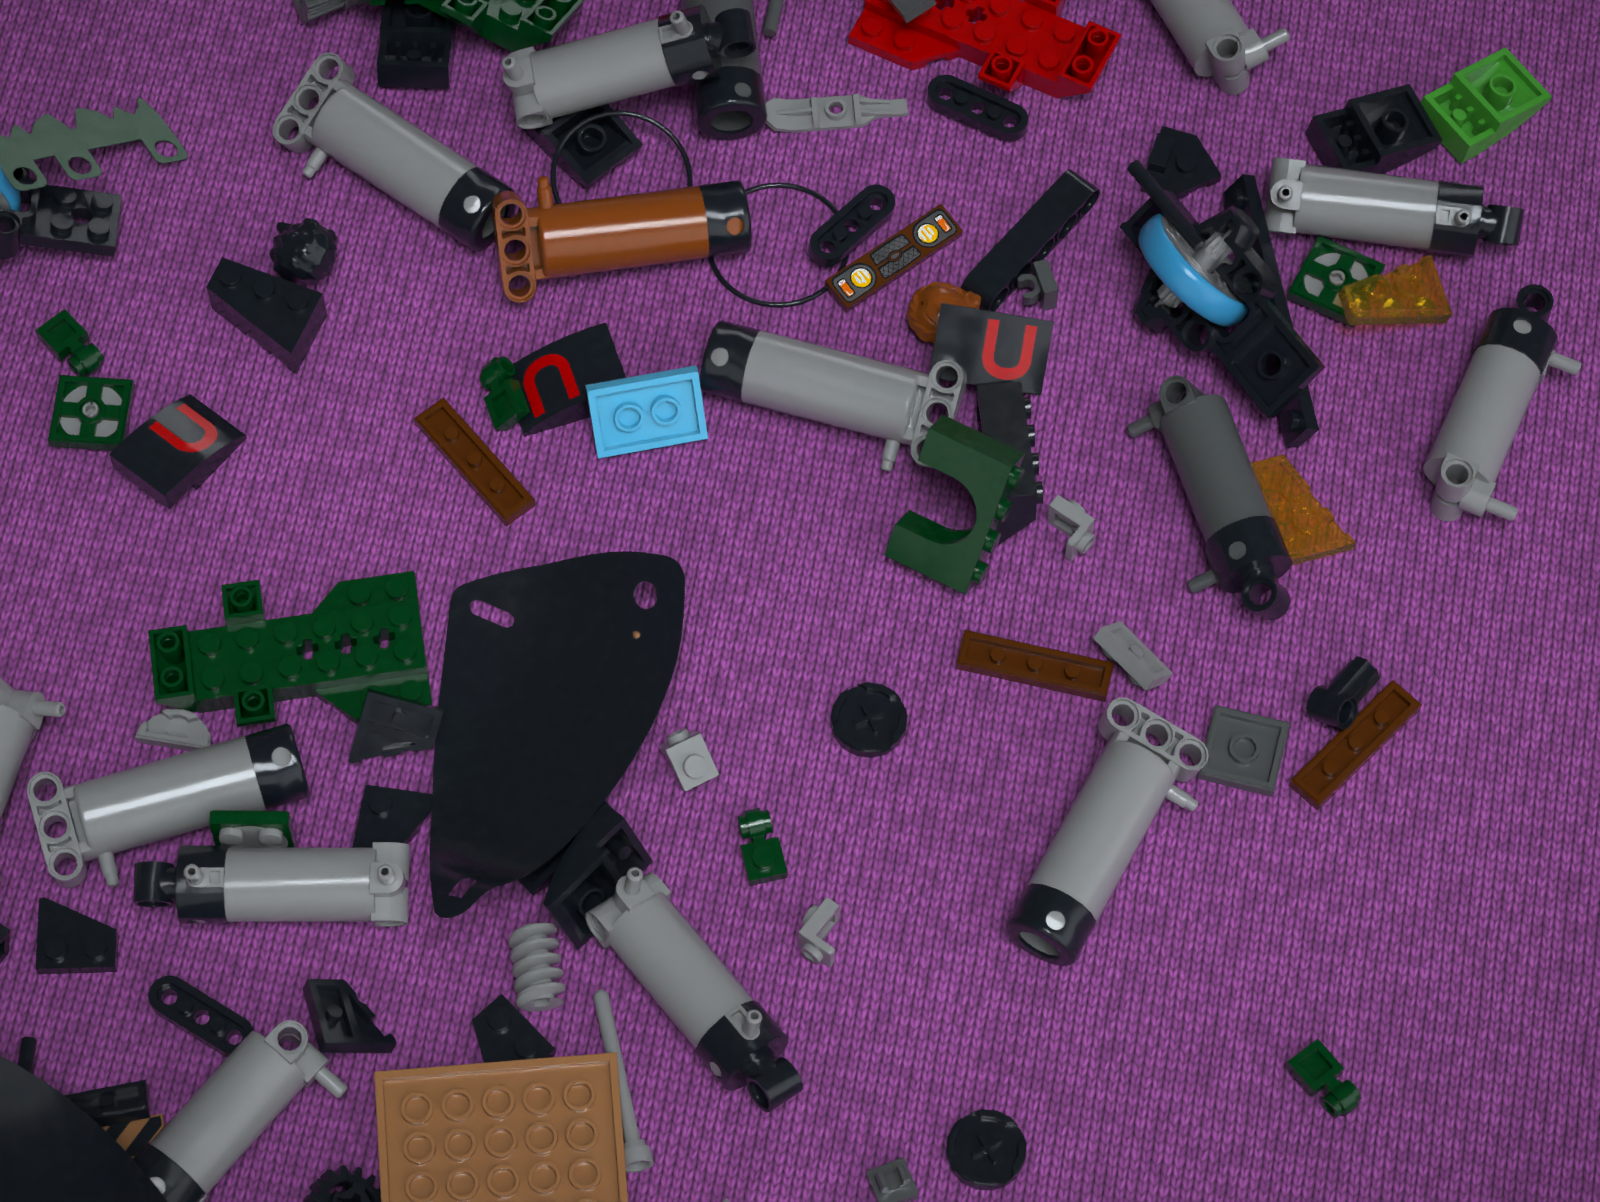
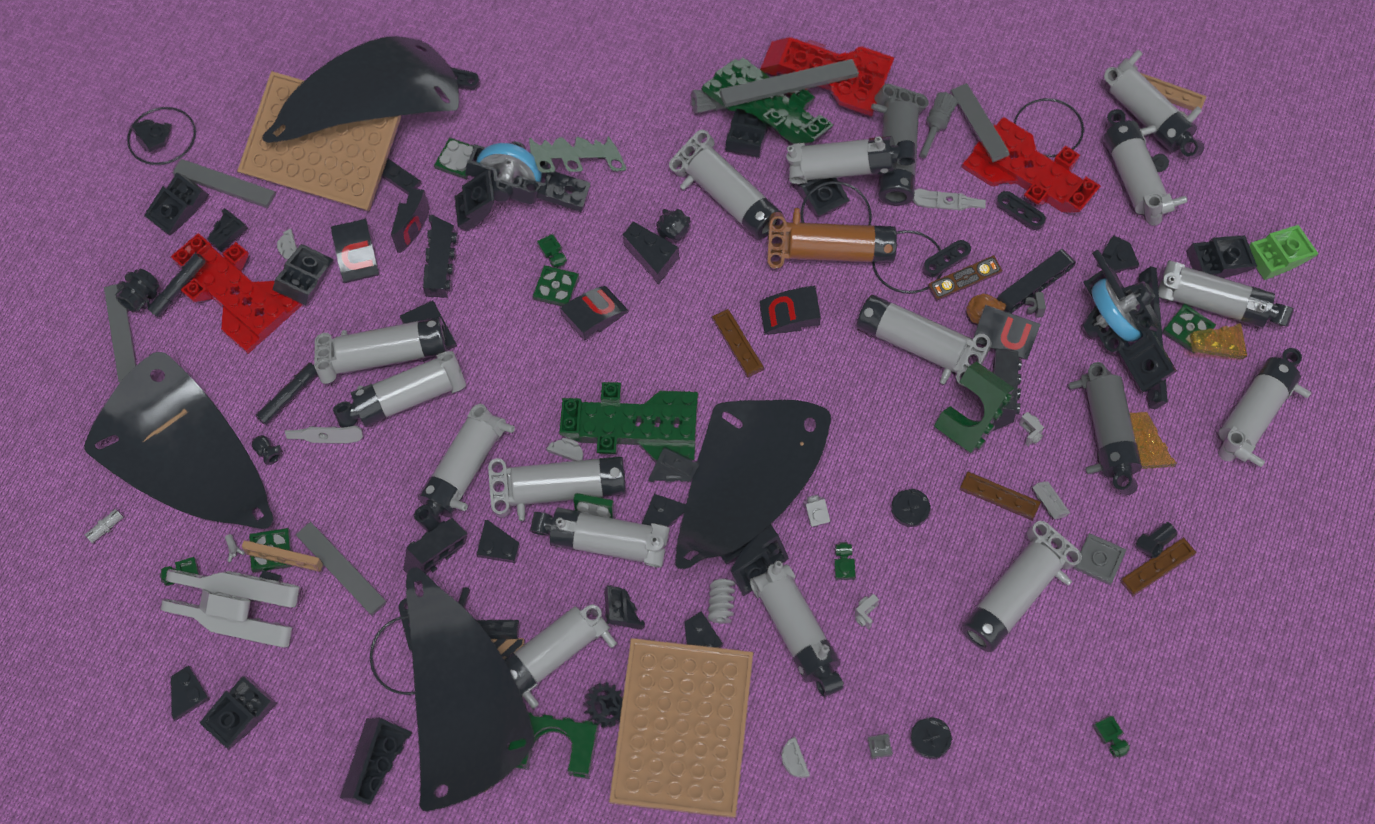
camera: 15 degrees right, 0 degrees up
black plate [148,976,254,1057] -> none
dark green plate [479,356,530,431] -> none
medium azure plate [585,365,708,459] -> none
light grey piece [593,989,654,1173] -> none

